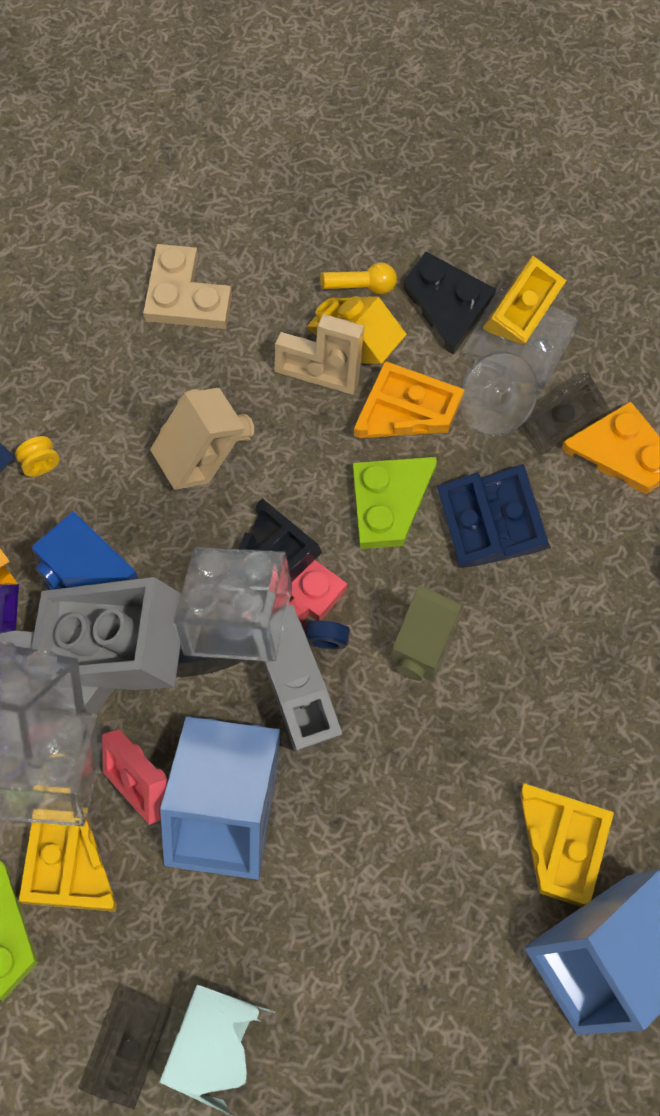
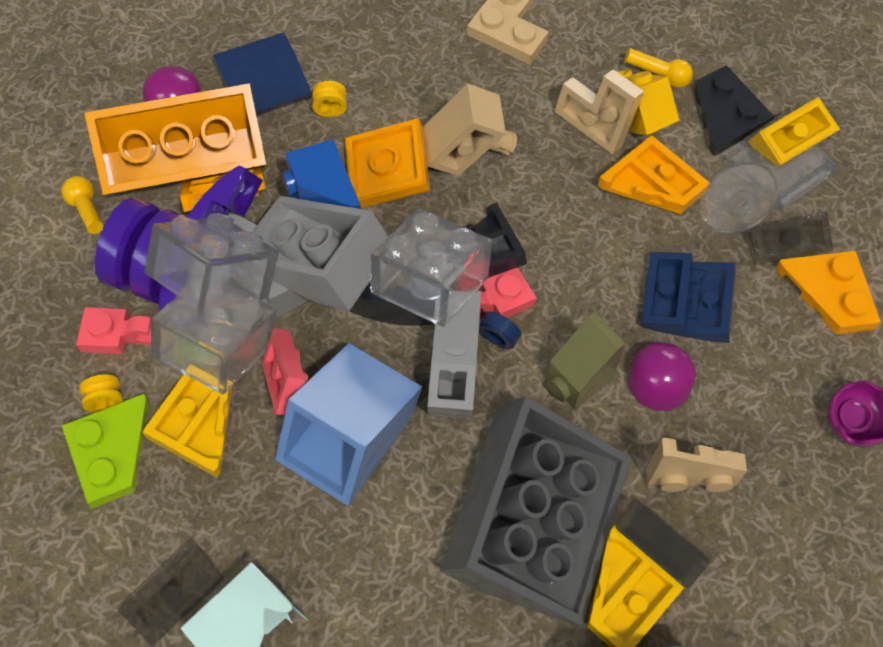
camera: 20 degrees right, 5 degrees down
lime wing [353,457,437,549] -> none
none -> light orange plate [345,118,430,208]
none -> dark grey slope [439,396,632,627]
none -> clear smoke slope [615,500,711,588]
none -> magenta hair [627,342,696,411]
none -> tan wing [646,438,747,492]

